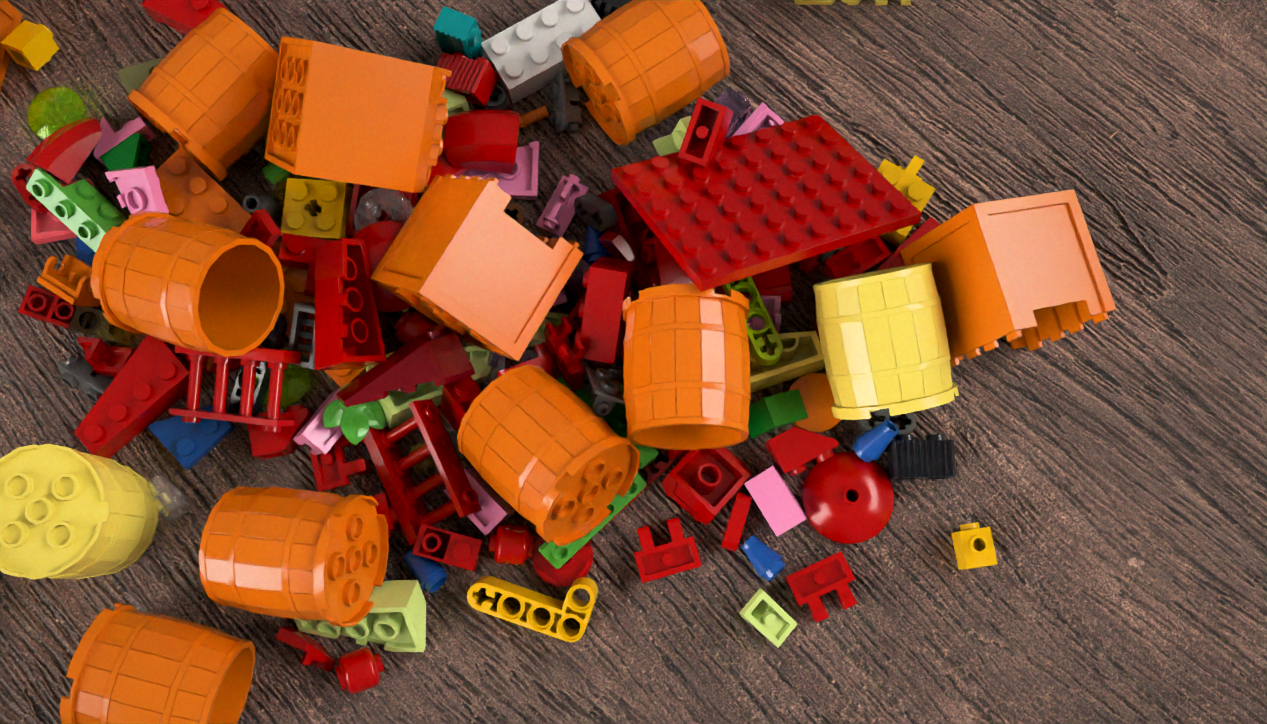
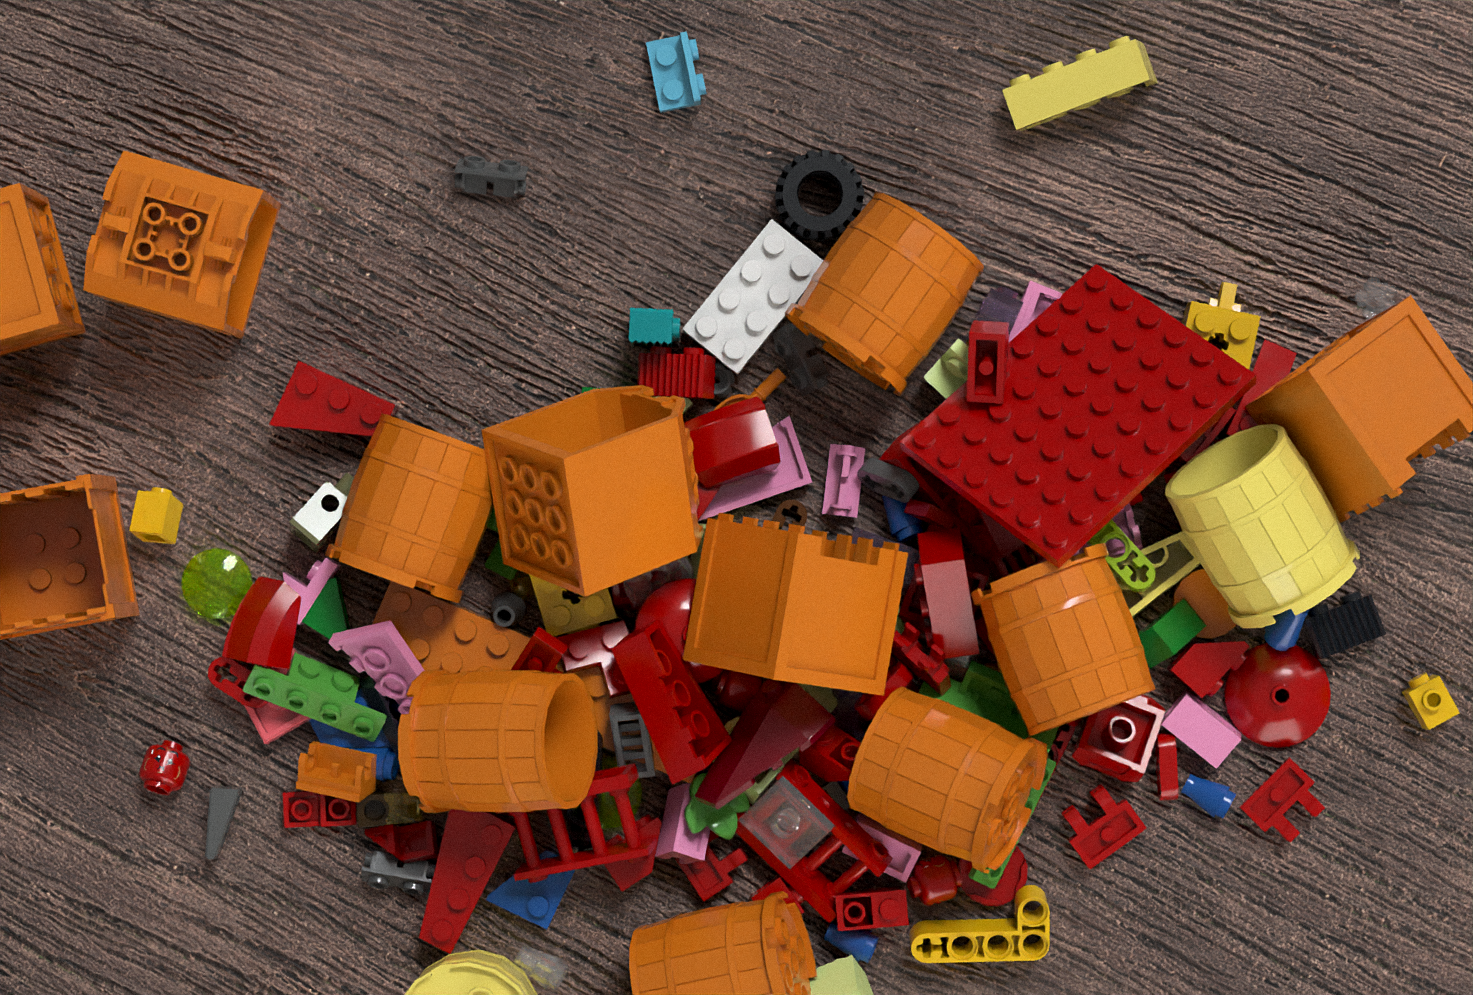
camera: 25 degrees left, 10 degrees up
dark grey hinge [586,367,624,417] -> none
yellowish green slope [739,588,798,648] -> none
none -> clear plate [739,776,835,869]

